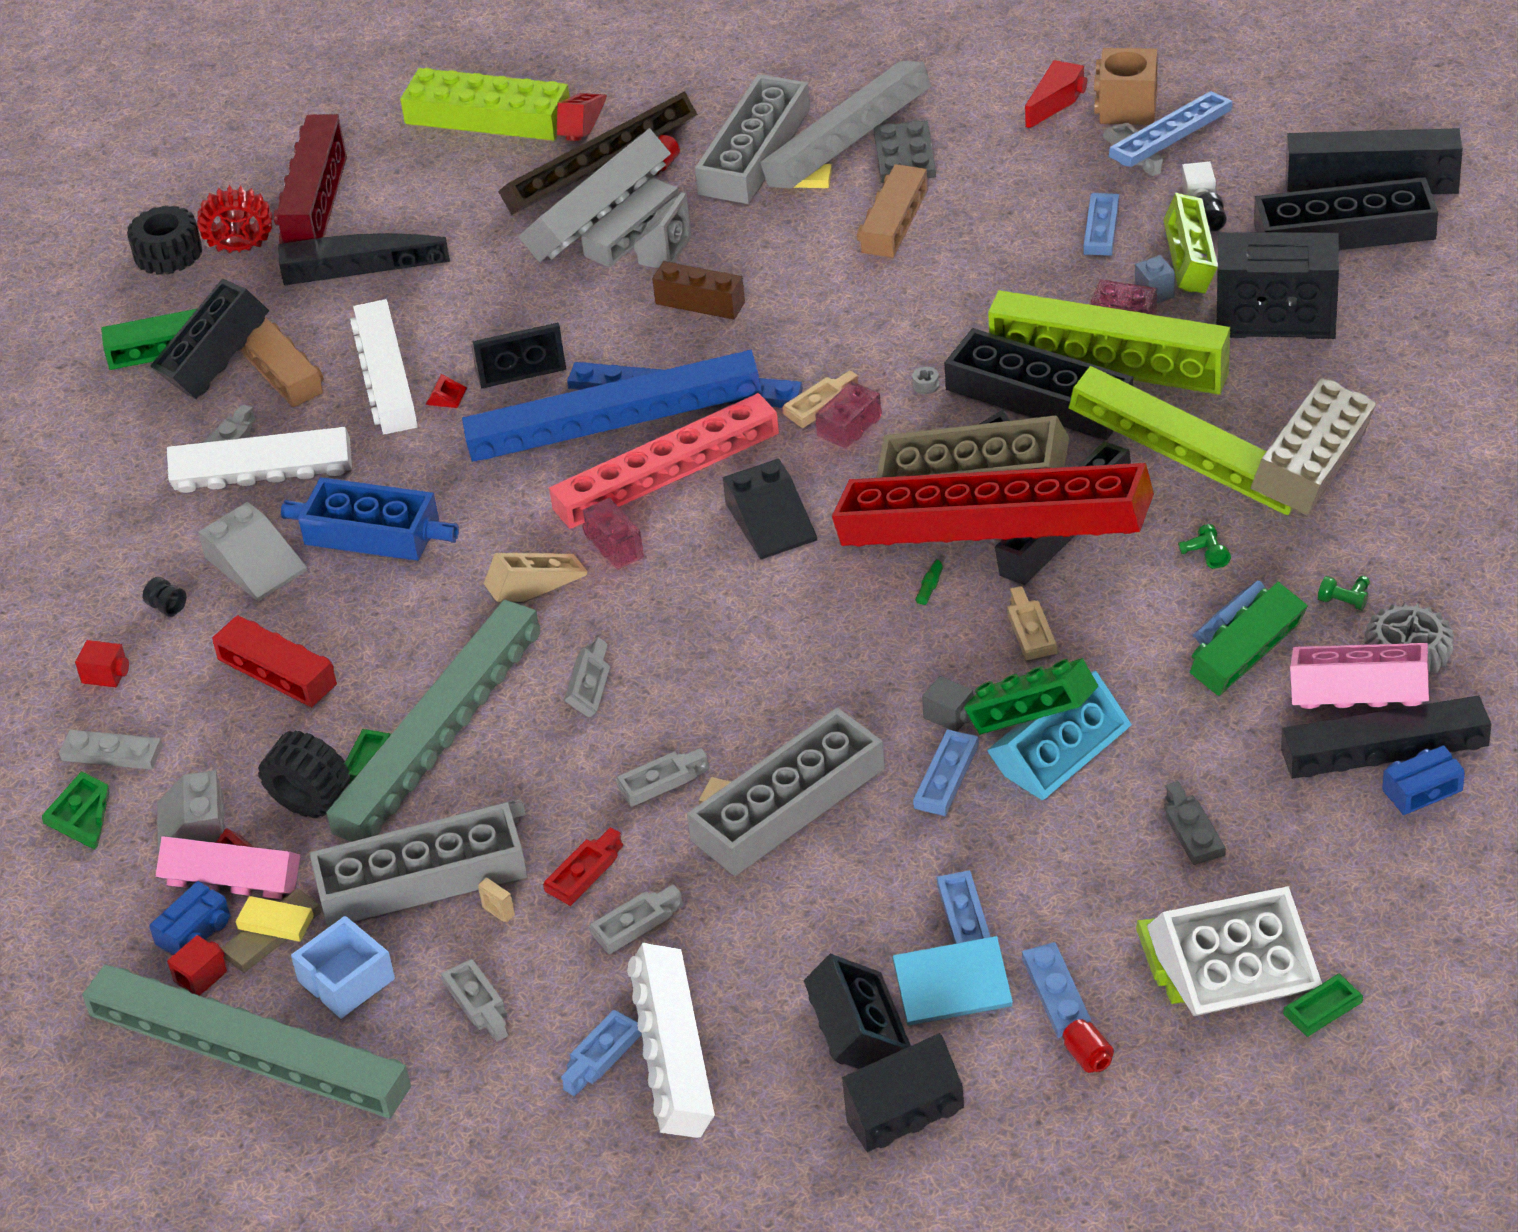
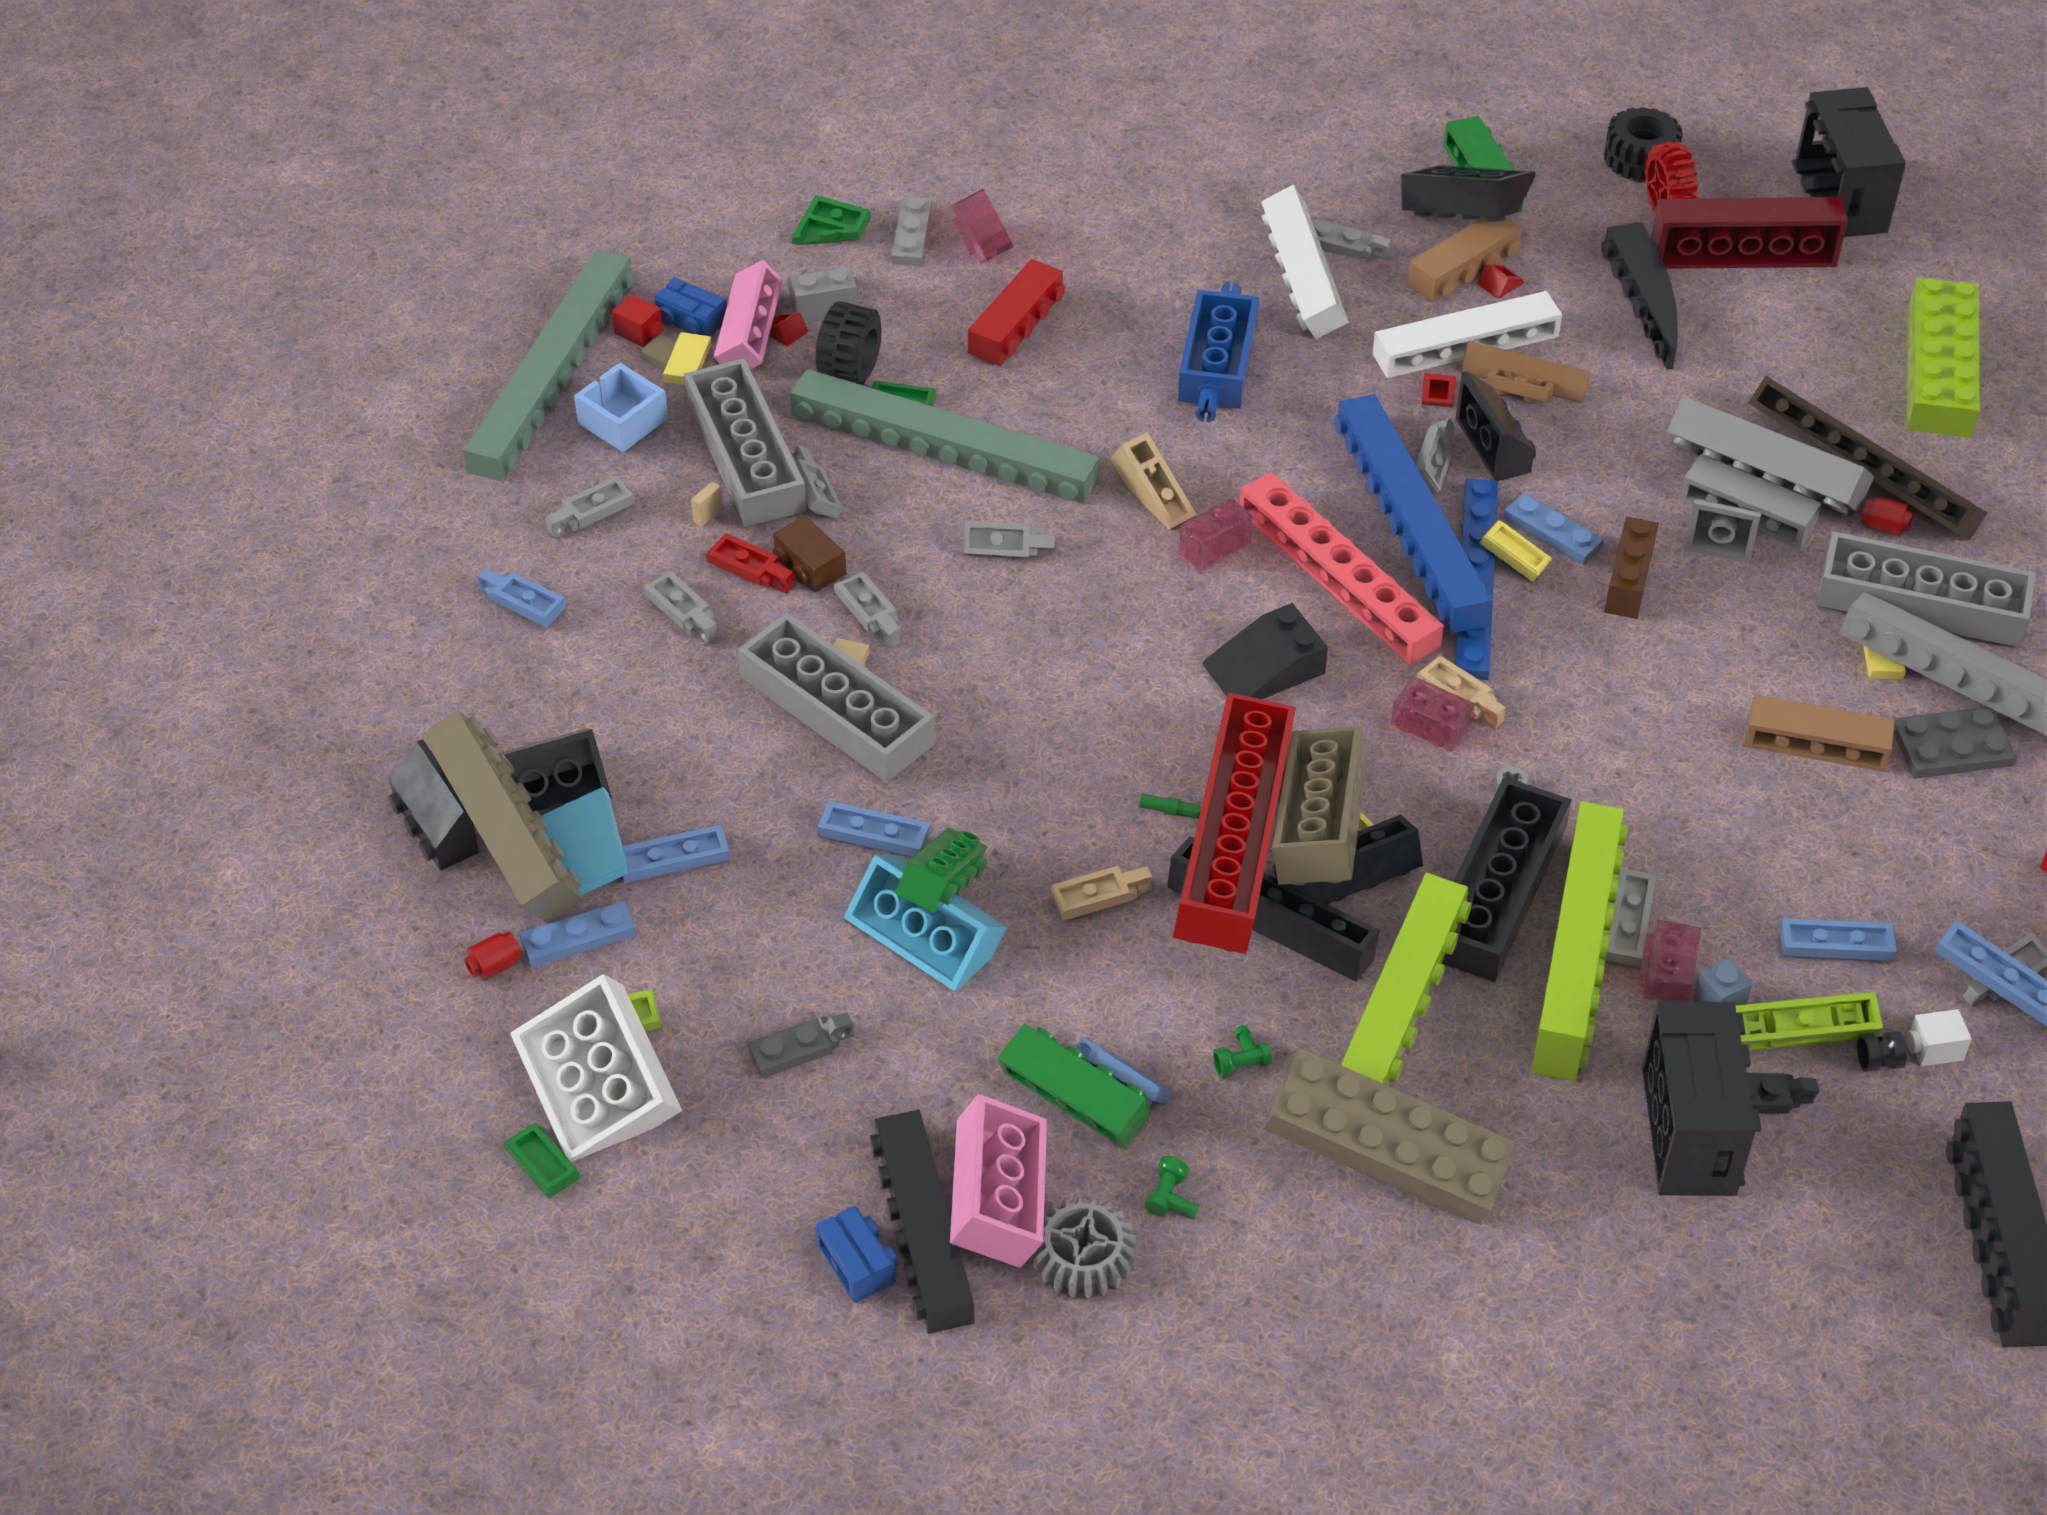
camera: 80 degrees right, 5 degrees up
red brick [75,640,129,688] -> none
black wheel [142,576,187,617] -> none
light grey slope [198,501,308,601] -> none
red slope [557,93,607,141] -> none
white brick [627,943,715,1138] -> none
dark grey brick [922,676,974,732] -> none
black brick [1254,177,1438,250] -> none
none -> dark tan brick [422,710,584,923]
none -> reddish brown brick [773,516,847,592]
none -> clear pink brick [951,188,1014,263]
none -> light grey hinge [1416,418,1455,494]
none -> medium nougat bracket [1462,341,1591,404]
none -> red slope [1477,264,1525,299]
none -> light yellow tile [1480,520,1552,582]
none -> medium blue plate [1503,493,1604,565]
none -> black container [1792,87,1906,237]

